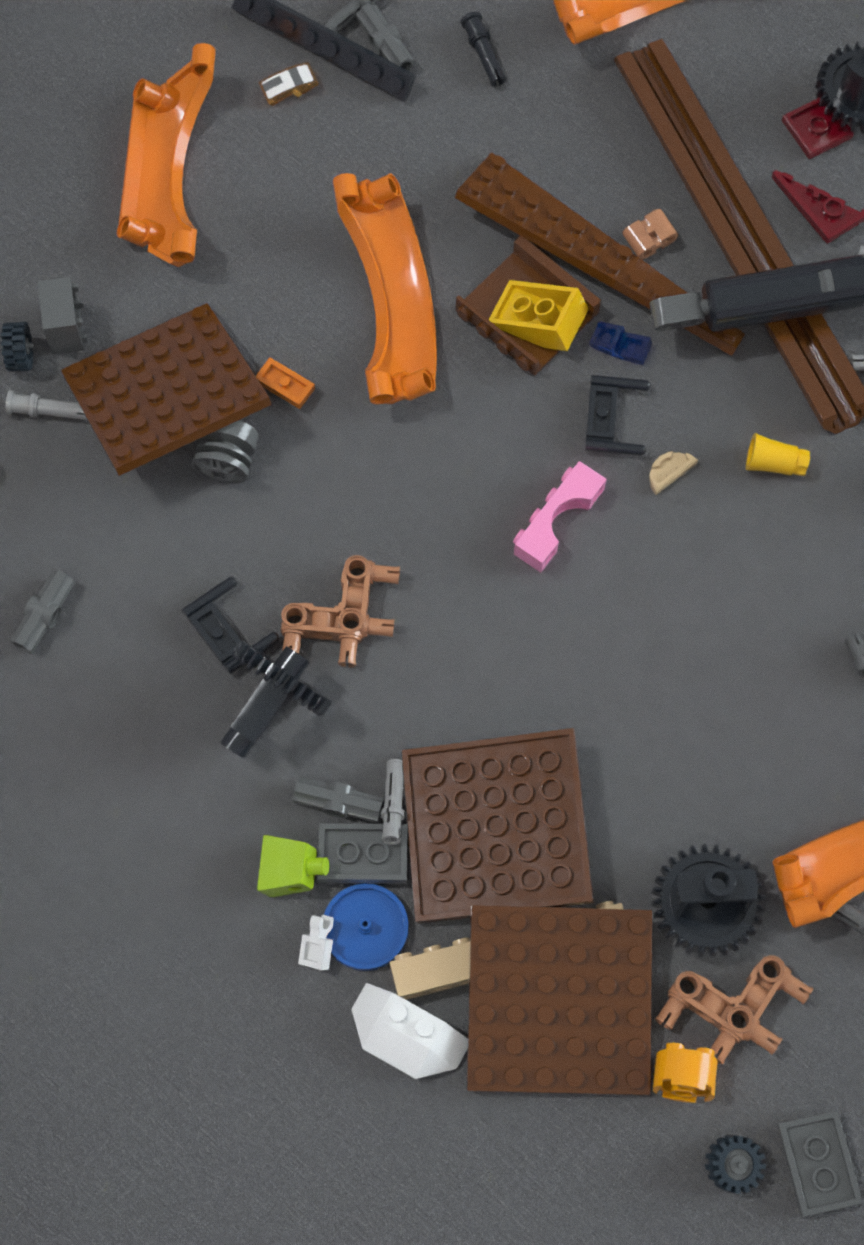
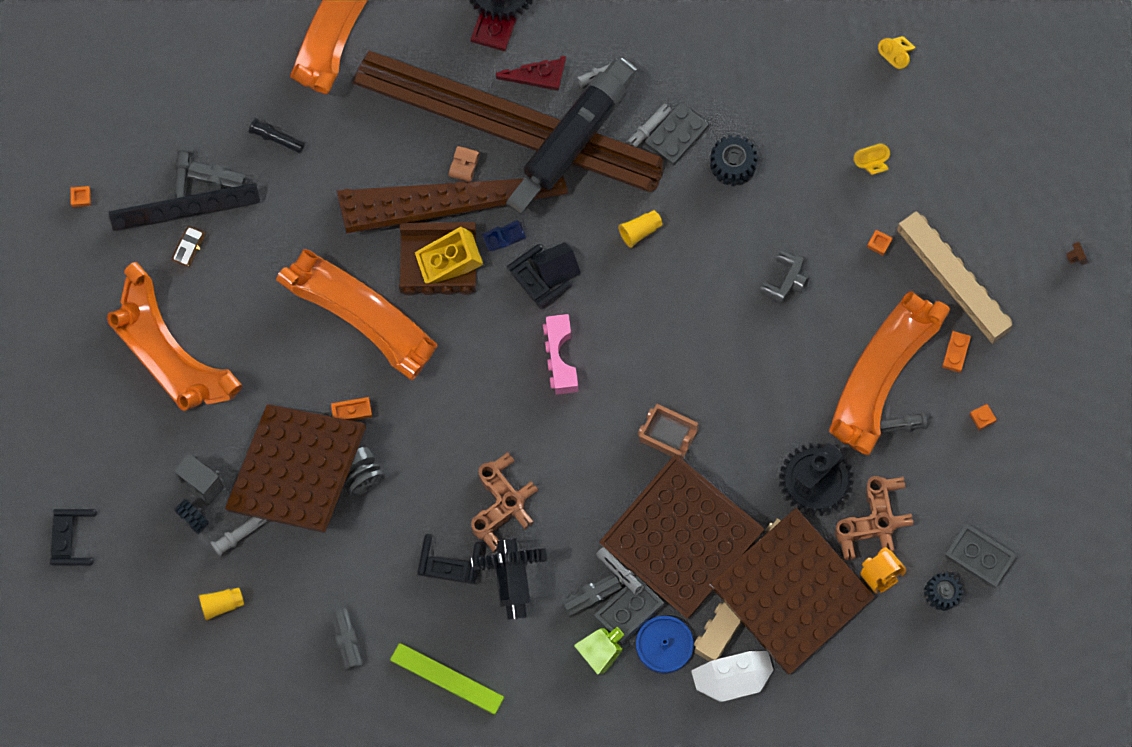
camera: 40 degrees left, 0 degrees up
white plate [298,915,334,970] -> none
tan tile [649,451,698,495] -> none
none -> lime tile [390,643,504,715]
none -> black slope [531,242,581,289]
none -> window [638,404,699,460]

